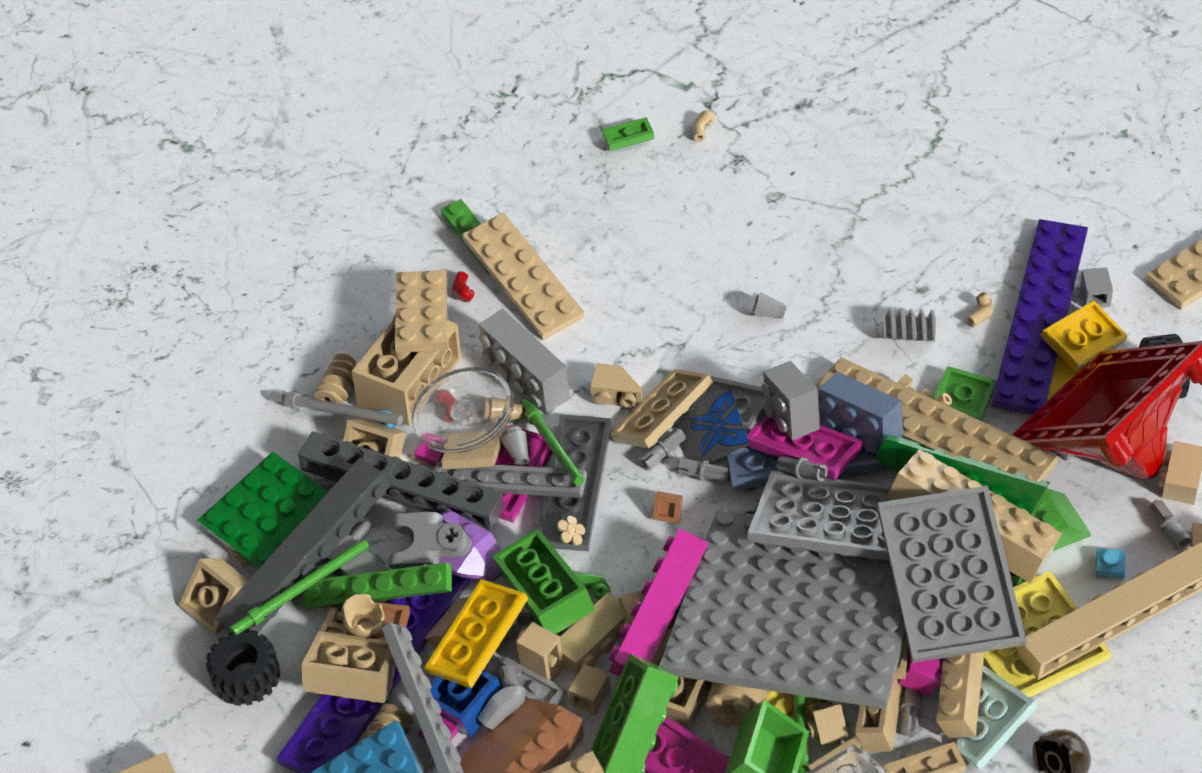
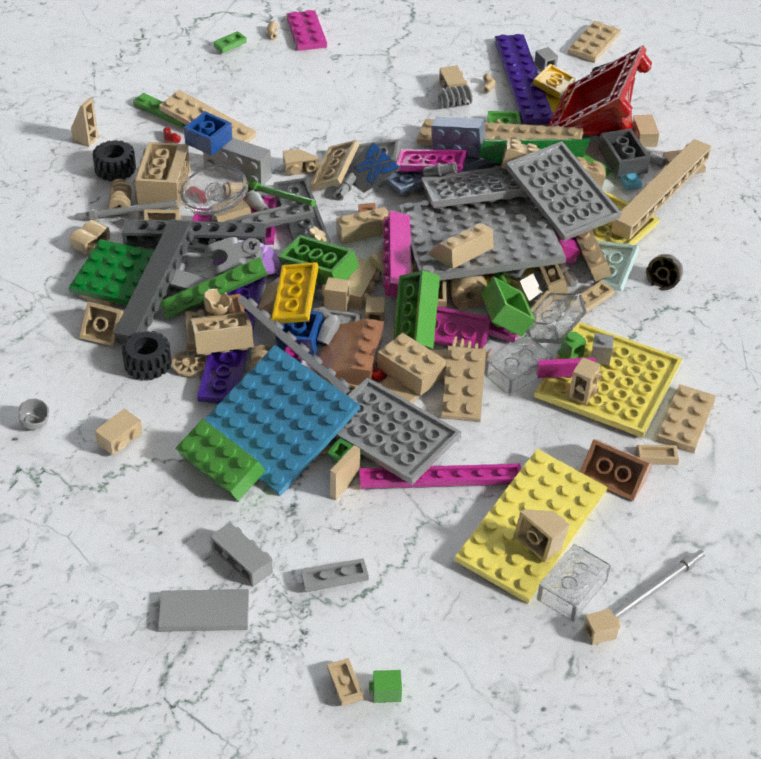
camera: 30 degrees left, 5 degrees down
bright green bar [230,539,369,636] -> none
tan plate [395,270,447,353] -> none
light grey axle [678,457,730,483] -> none
light grey cone [748,292,787,319] -> none
light grey brick [762,360,820,441] -> none
none -> light grey hair [18,398,49,430]
none -> tan brick [69,220,110,255]
none -> tan slope [71,97,98,147]
none -> black tyre [92,140,136,181]
none -> tan wheel [172,349,207,377]
none -> blue brick [184,111,233,156]
none -> dark pink plate [286,10,327,51]
none -> tan brick [336,207,388,244]
none -> tan slope [429,223,494,269]
none -> tan brick [439,65,468,89]
none -> dark grey brick [599,128,651,178]

